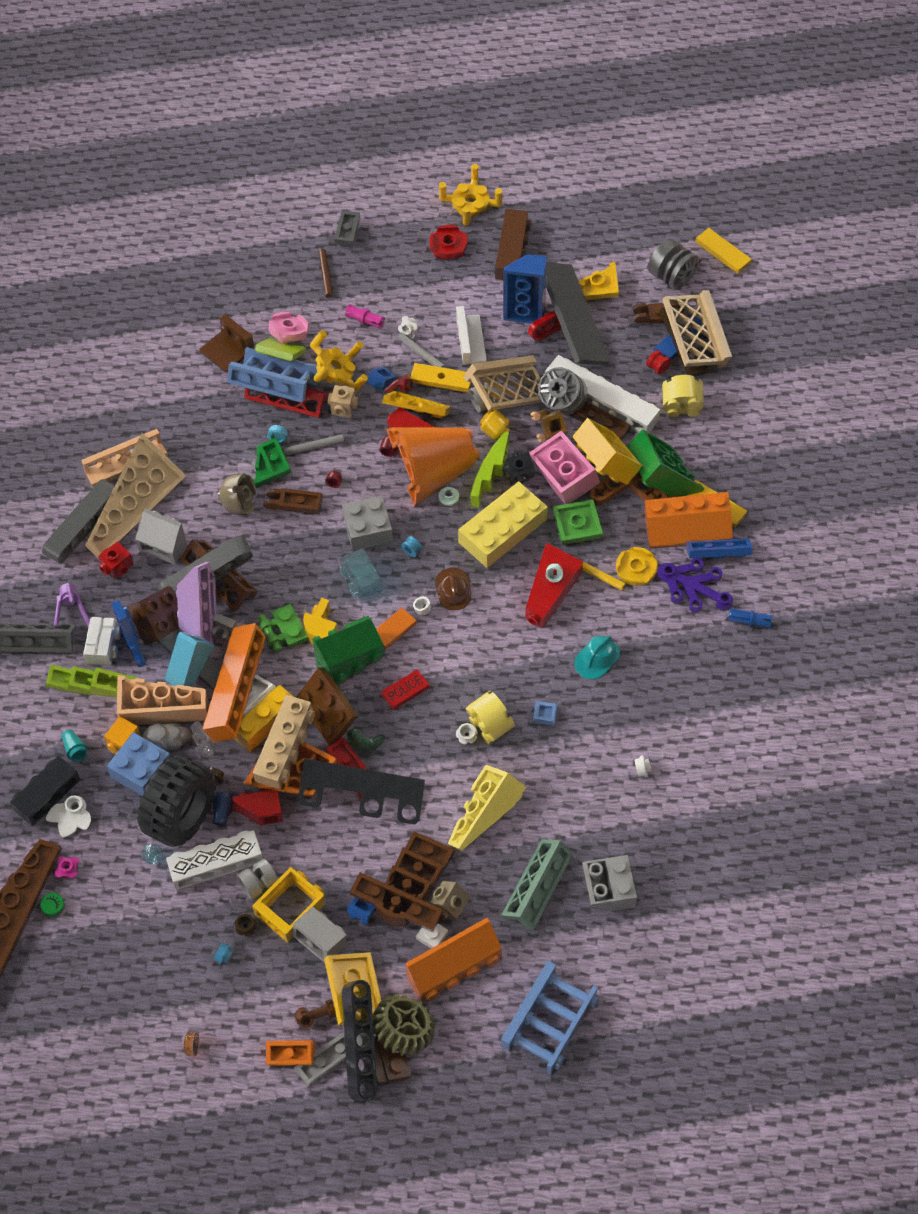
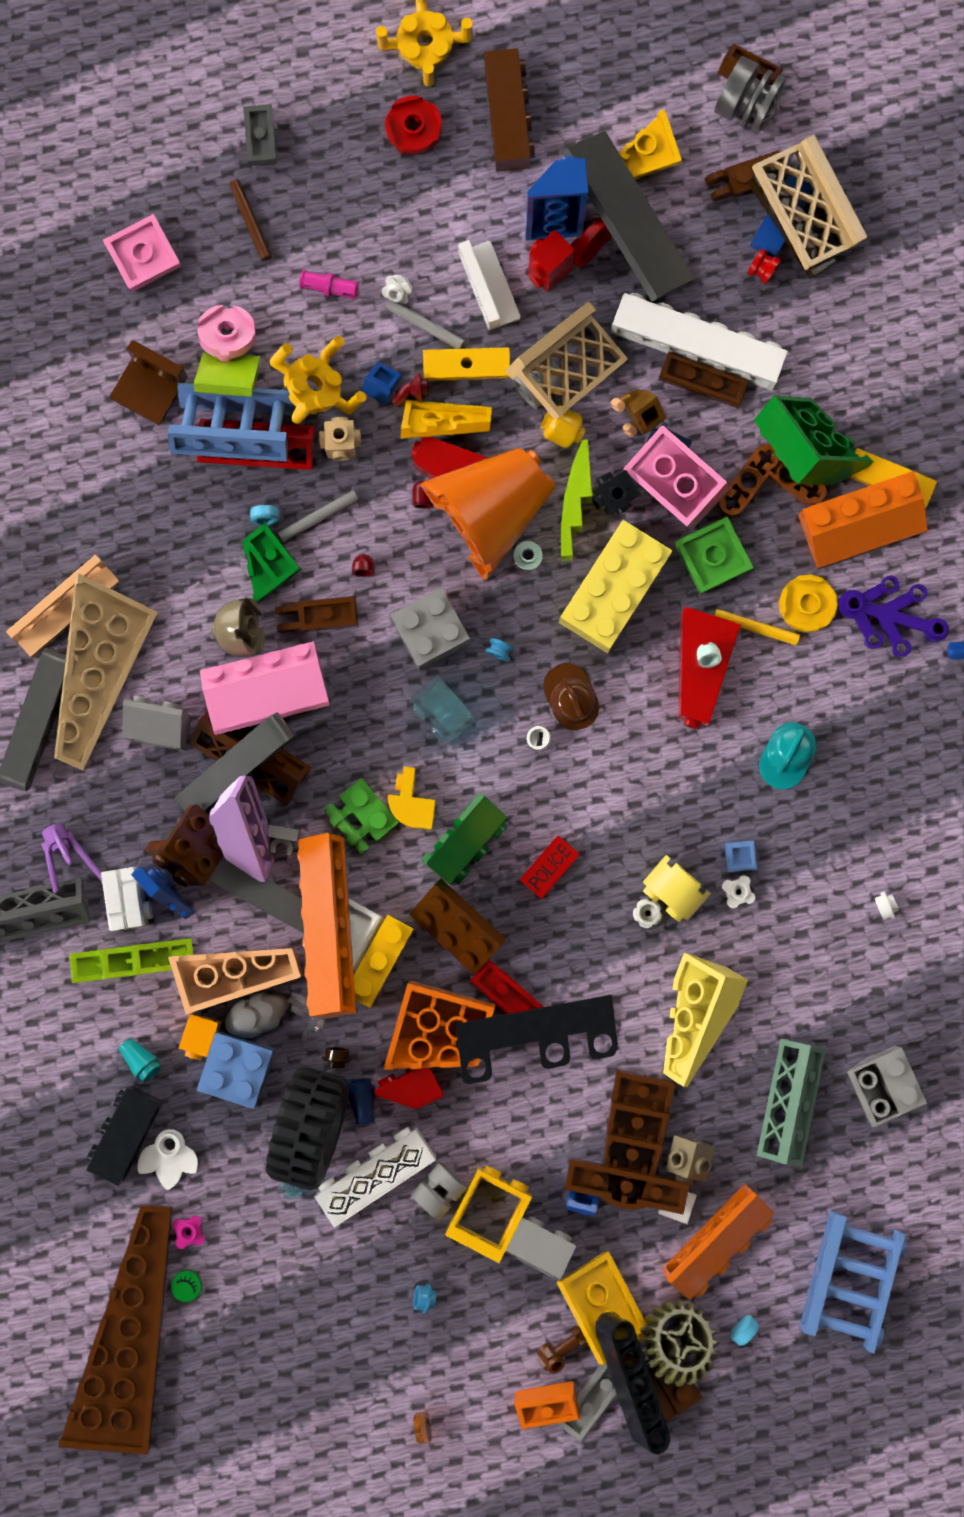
camera: 15 degrees left, 25 degrees up
red brick [98,541,134,580] -> none
medium azure slope [165,632,215,687] -> none
dark brown plate [234,914,257,936] -> none
tan brick [252,695,315,790] -> none
clear green hair [347,727,385,754] -> none
orange tile [376,607,417,650] -> none
flat silver wheel [538,367,588,415] -> none
yellow brick [573,418,642,485] -> none
light yellow brick [662,375,704,417] -> none
blue plate [686,538,752,559] -> none
yellow tile [695,228,752,274] -> none
none -> bright pink plate [103,214,182,293]
none -> bright pink slope [200,641,330,735]
none -> red brick [528,230,575,293]
none -> white plate [722,875,755,908]
none -> medium azure tile [730,1315,759,1346]

